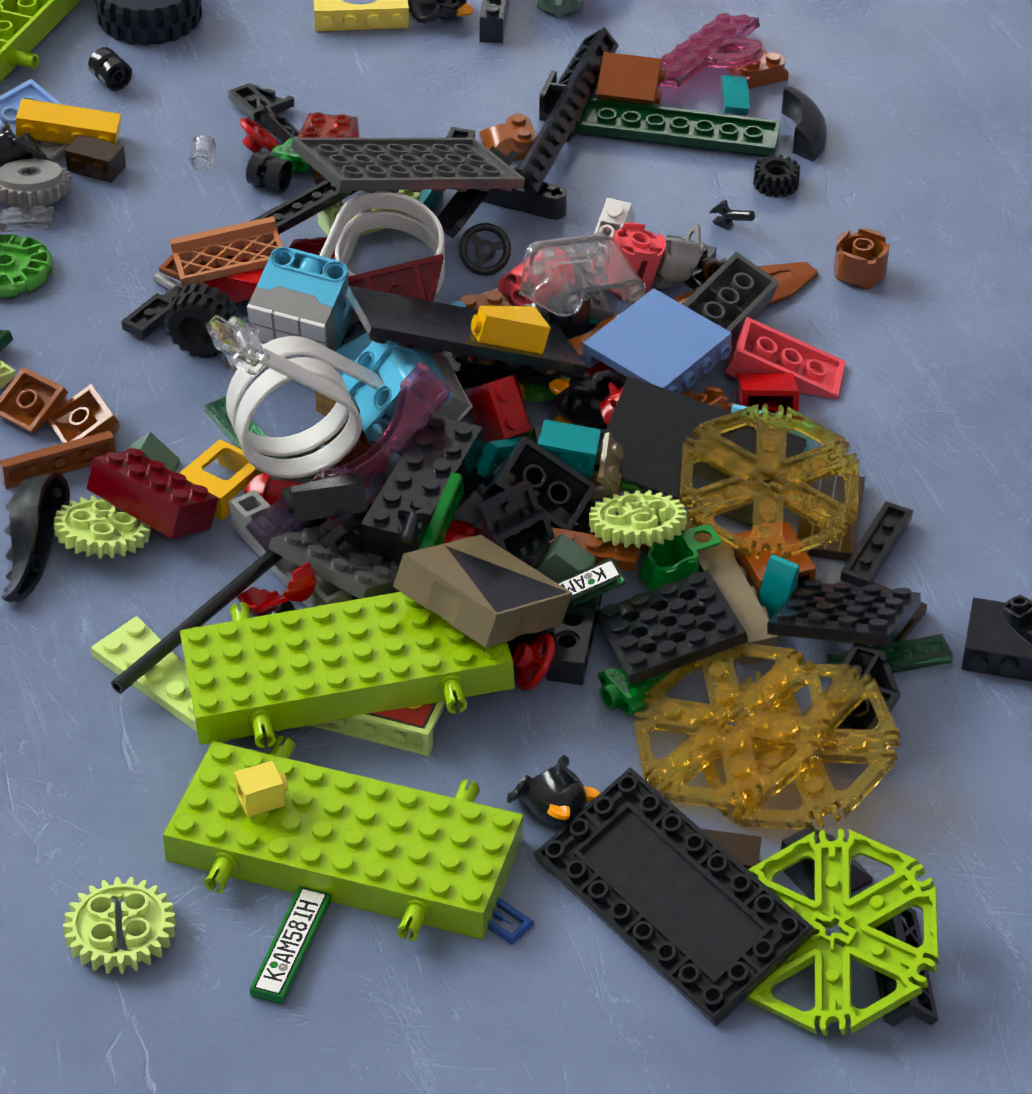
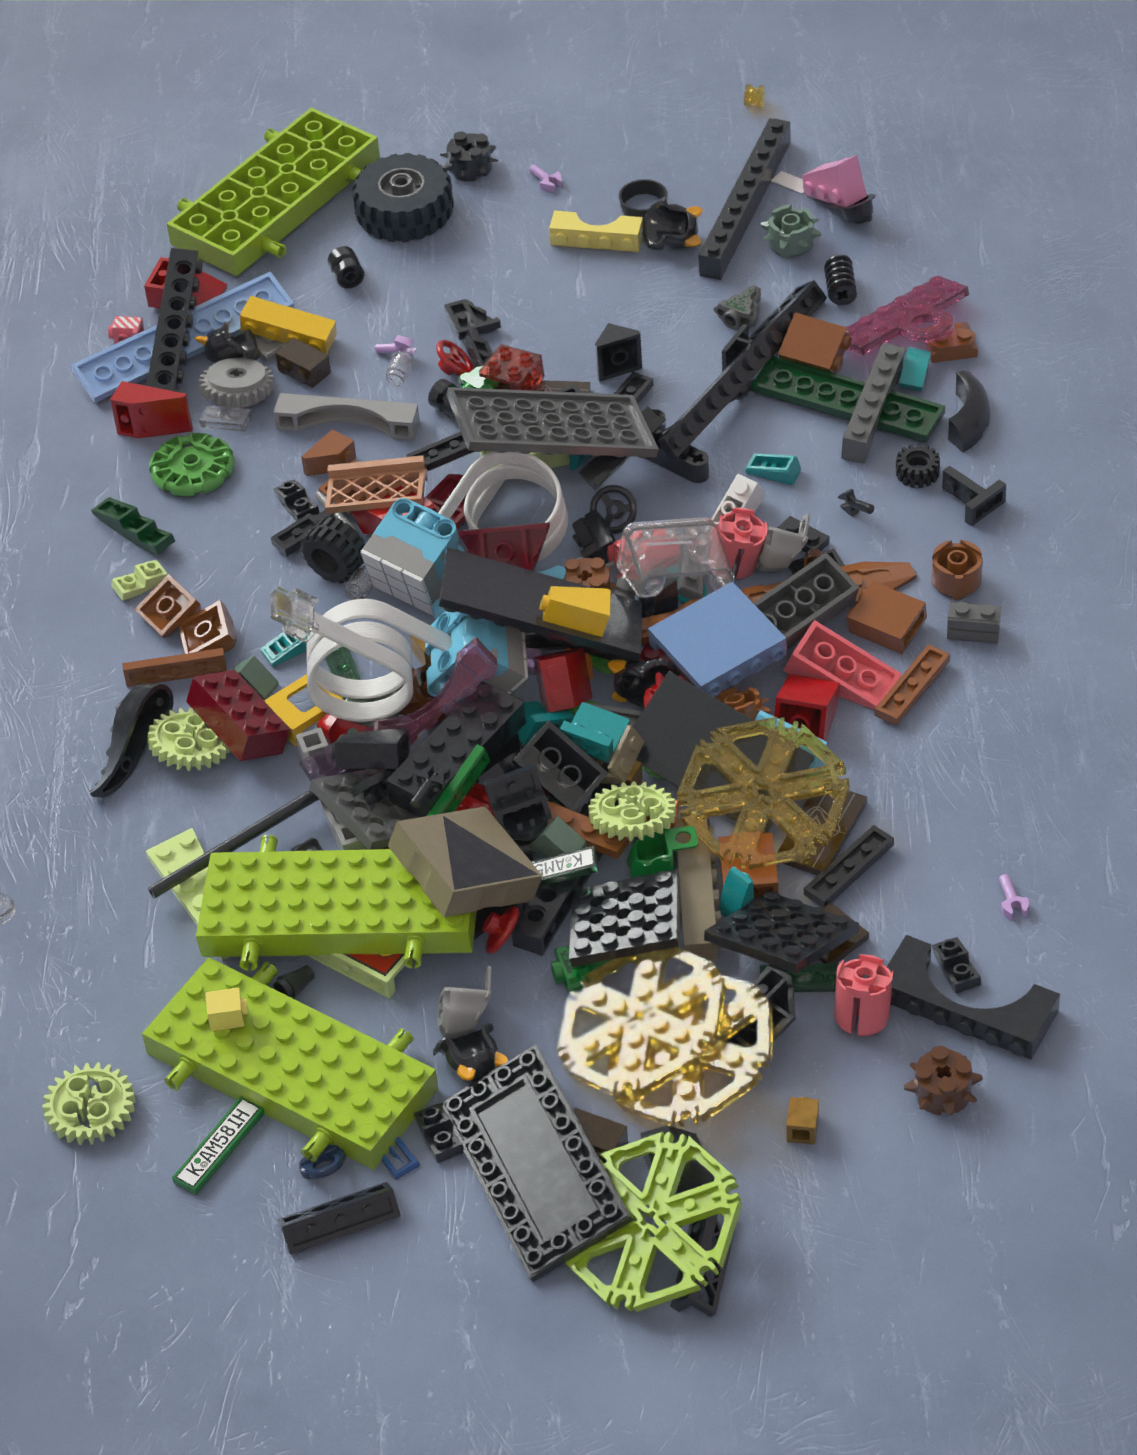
camera: 20 degrees right, 5 degrees up
red piece [237,562,317,616] -> none
dark orange slope [479,113,537,161] -> none
none -> teal slope [260,623,311,667]
none -> black cone [273,965,315,999]
none -> light grey arch [274,393,420,440]
none -> black slope [274,479,320,521]
none -> black fence [277,1182,401,1254]
none -> dark blue piece [299,1145,346,1180]
none -> dark orange slope [301,429,356,476]
none -> lavender bar [375,335,417,361]
none -> black slope [413,1103,464,1163]
none -> light grey piece [437,966,492,1039]
none -> black brick [572,509,616,565]
none -> black slope [595,323,643,382]
none -> dark grey rock [714,285,761,329]
none -> teal slope [745,453,801,485]
none -> pearl gold brick [786,1097,819,1145]
none -> black piece [824,254,857,305]
none -> coral cylinder [834,954,893,1037]
none -> dark grey arch [841,343,905,463]
none -> dark orange brick [846,581,927,654]
none -> dark orange plate [875,644,950,726]
none -> black bracket [942,466,1007,526]
none -> dark grey brick [947,602,1001,643]

